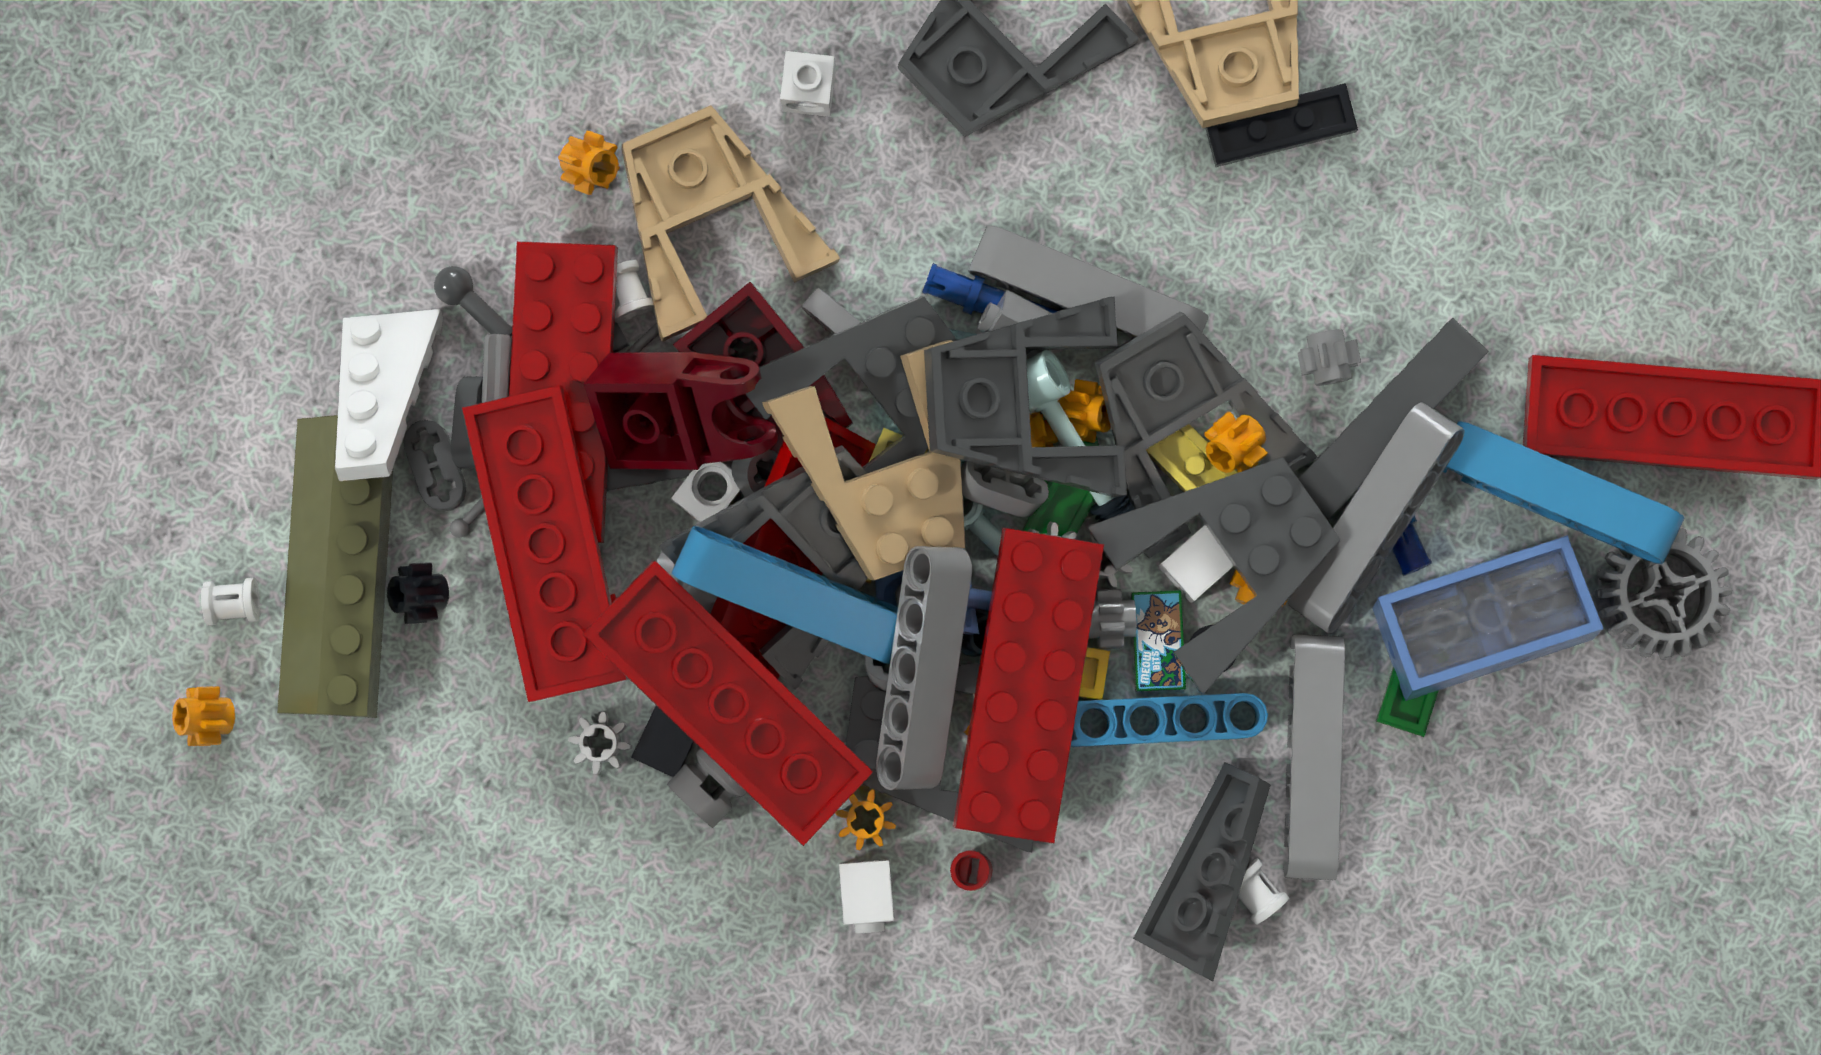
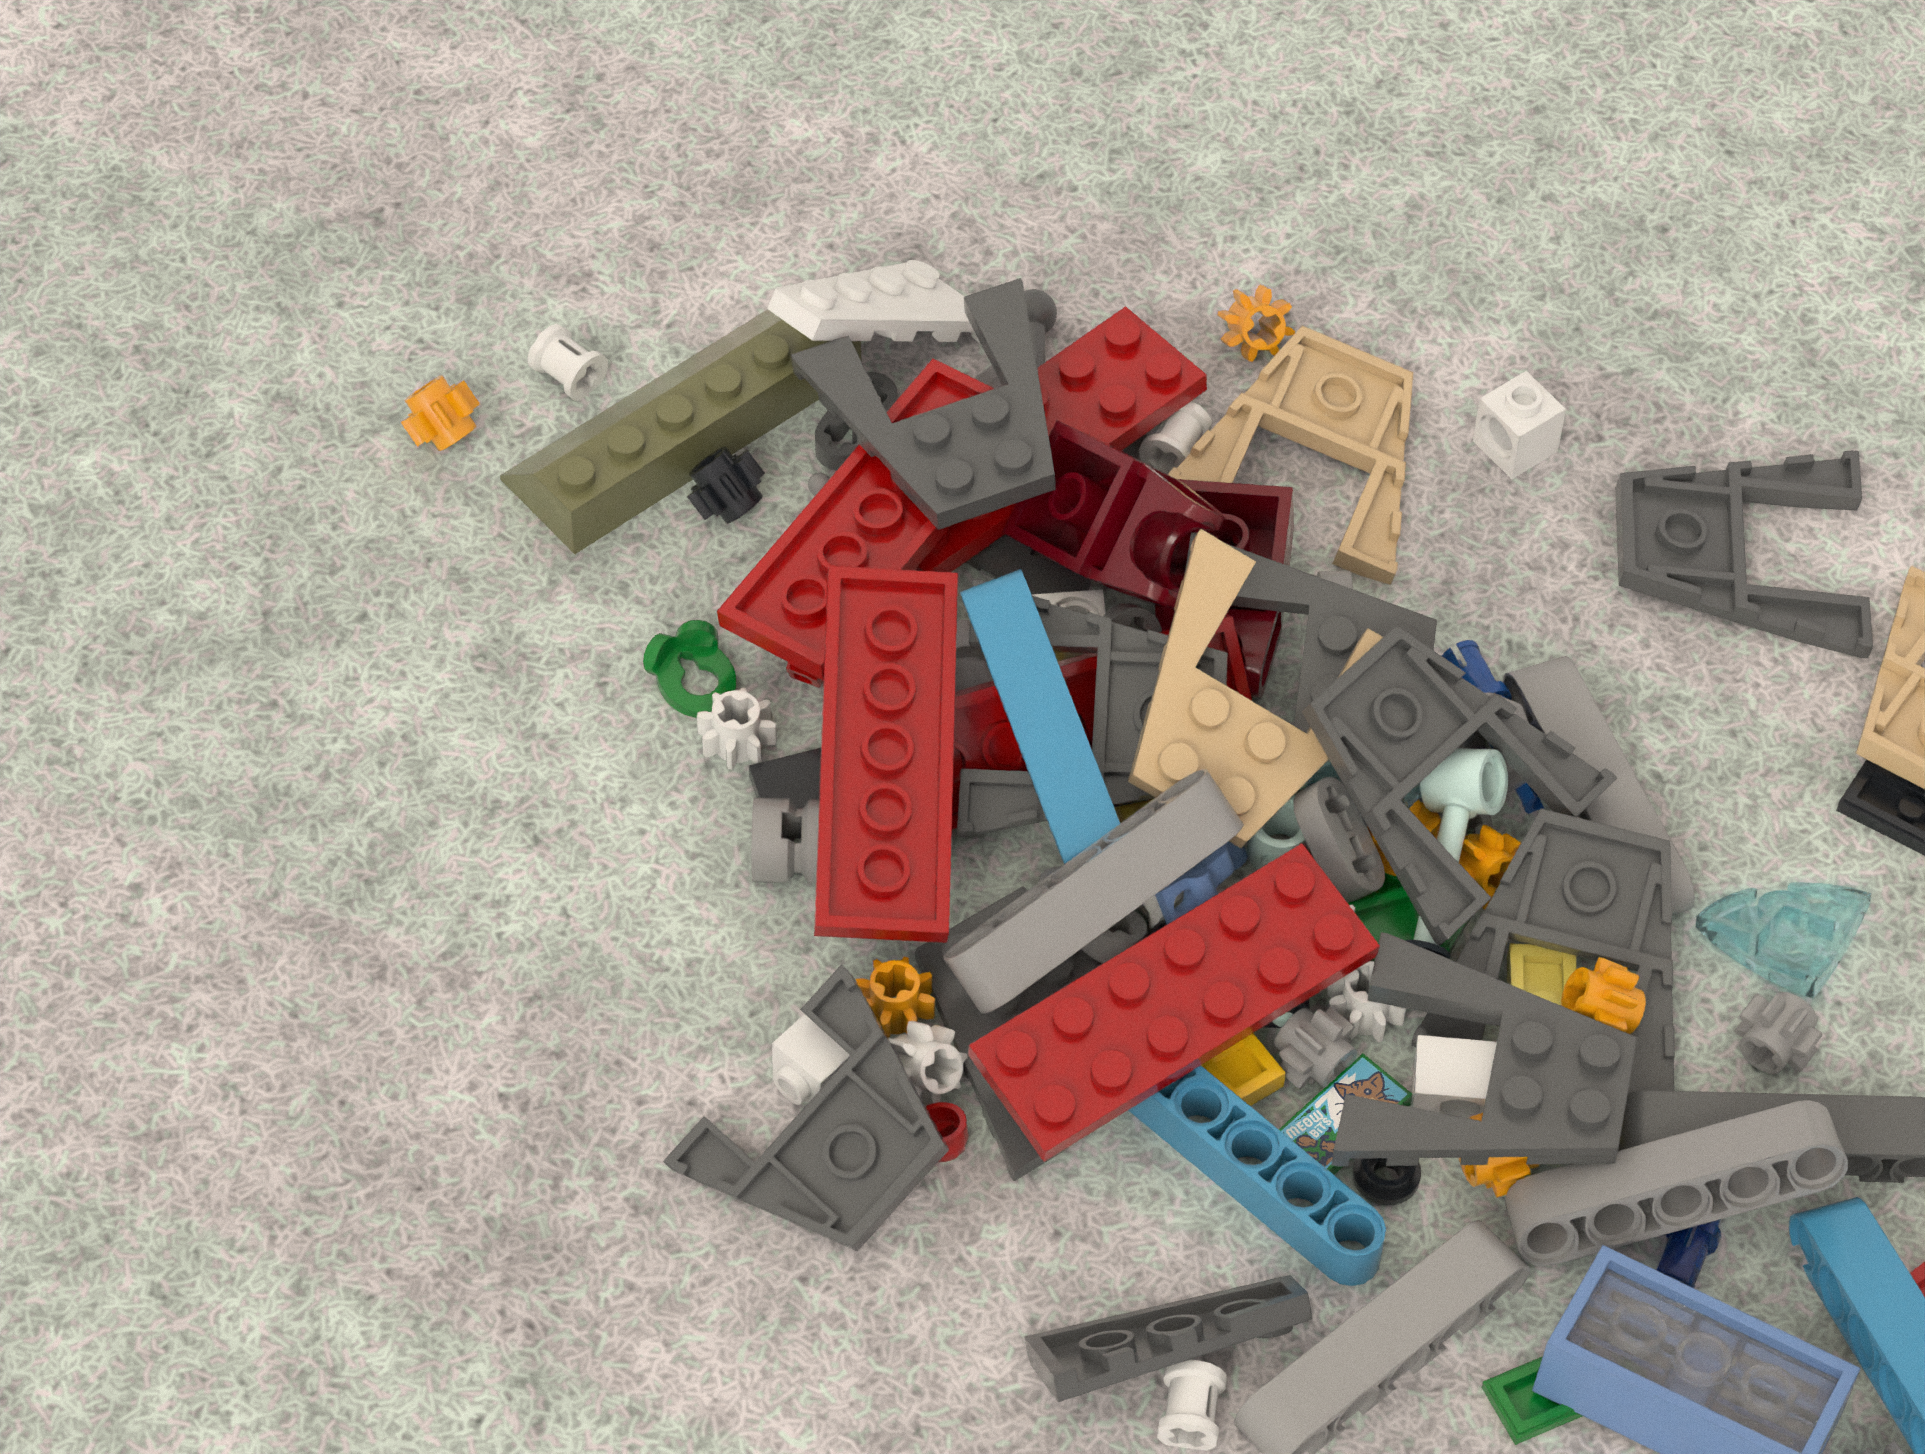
camera: 45 degrees right, 30 degrees down
none -> green piece [643,620,736,718]
none -> dark grey wing [663,965,949,1251]
none -> dark grey wing [791,278,1056,530]
none -> white gear [888,1021,967,1105]
none -> clear light blue brick [1695,882,1871,999]

